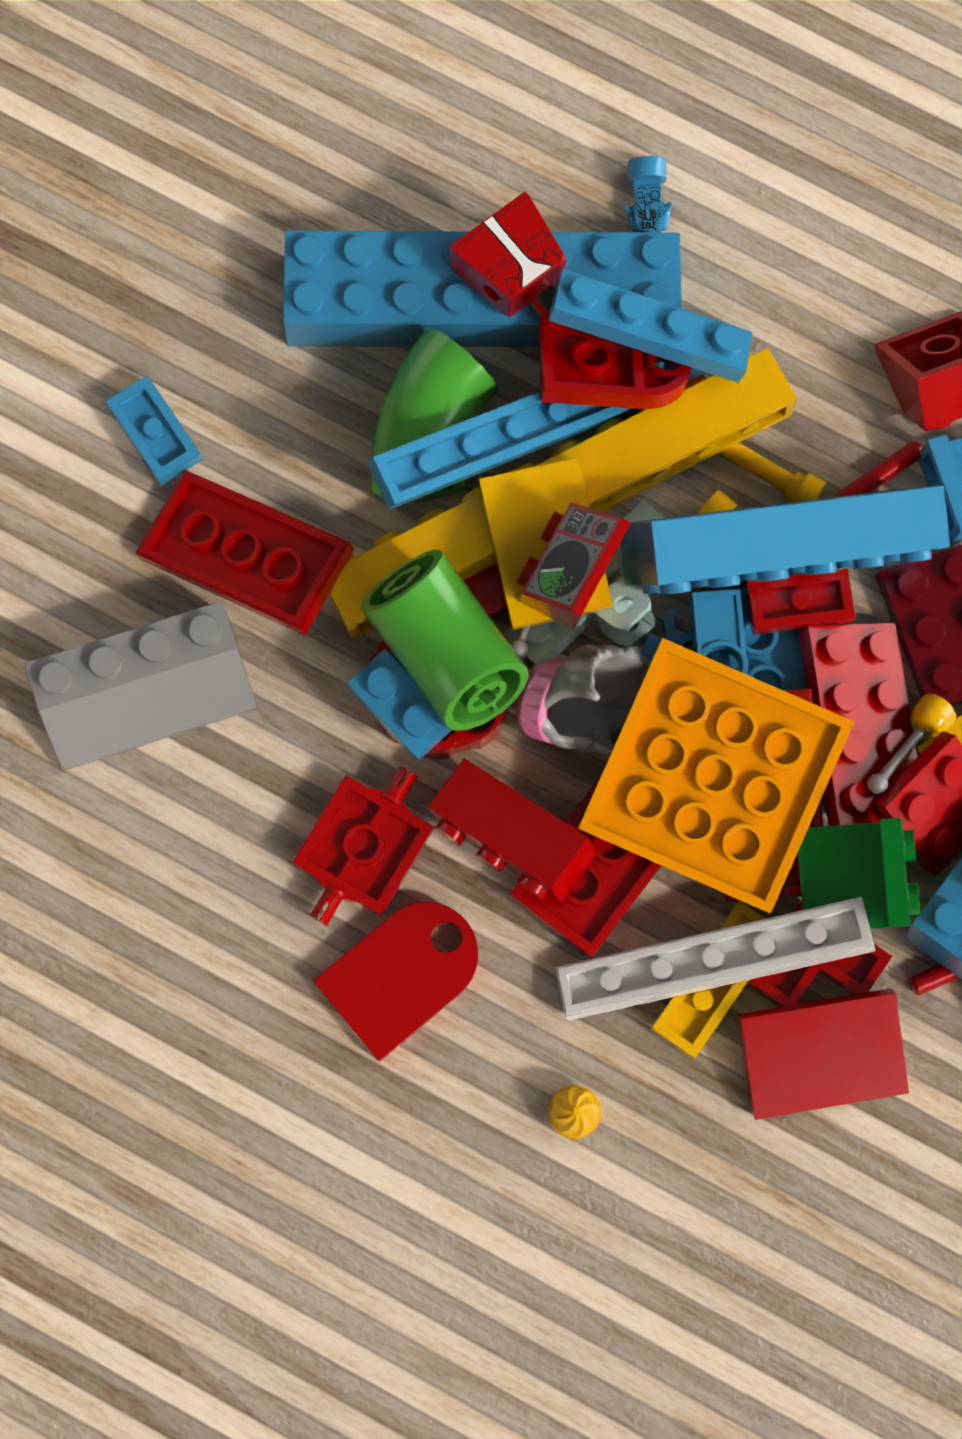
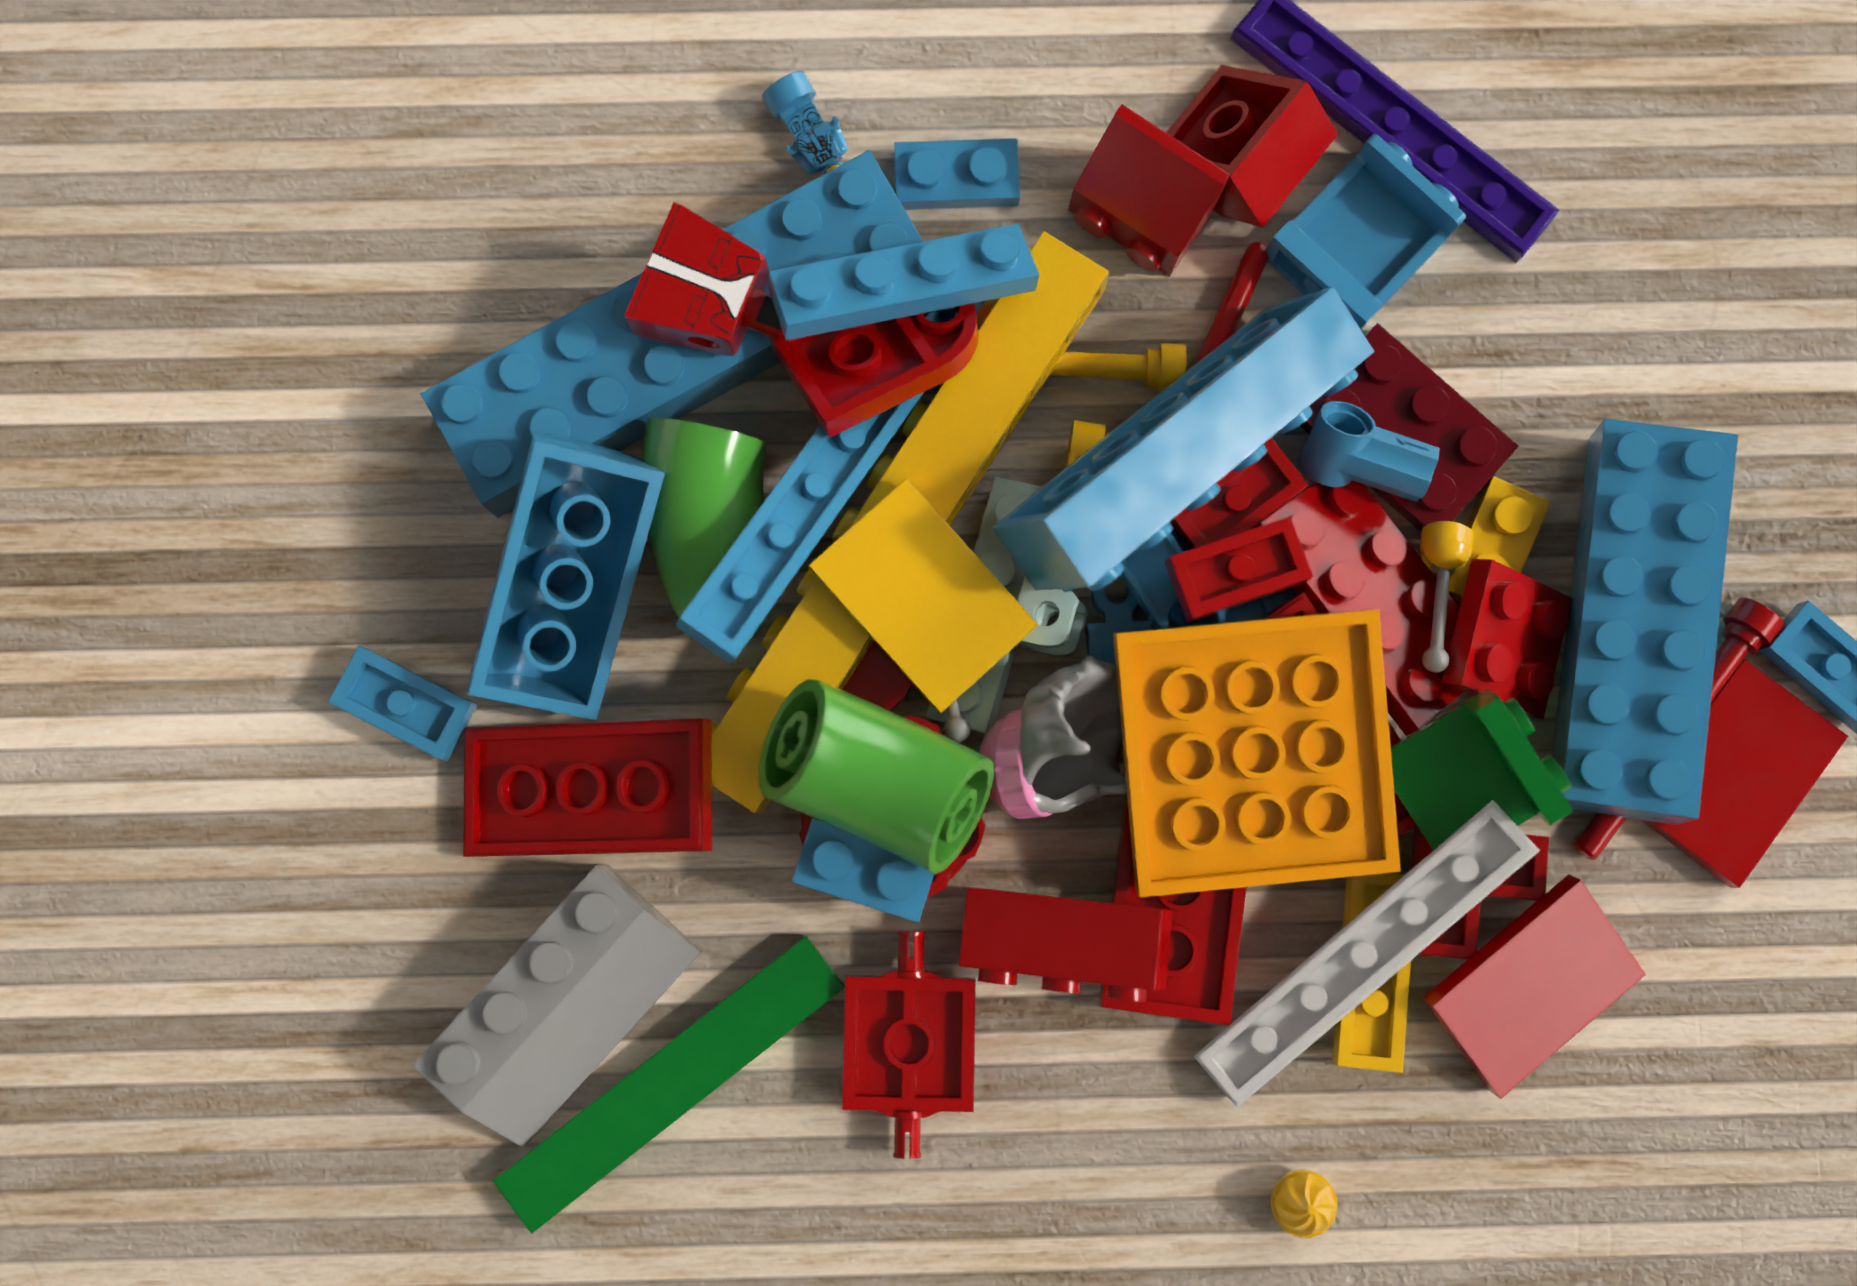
camera: 30 degrees left, 5 degrees up
red tile [313,902,478,1062] -> none
slope [516,502,631,630] -> none
none -> dark azure brick [466,434,665,720]
none -> green tile [493,935,845,1234]
none -> dark azure plate [894,138,1020,210]
none -> red slope [1068,104,1230,277]
none -> red plate [1164,516,1314,623]
none -> dark azure piece [1298,401,1440,502]

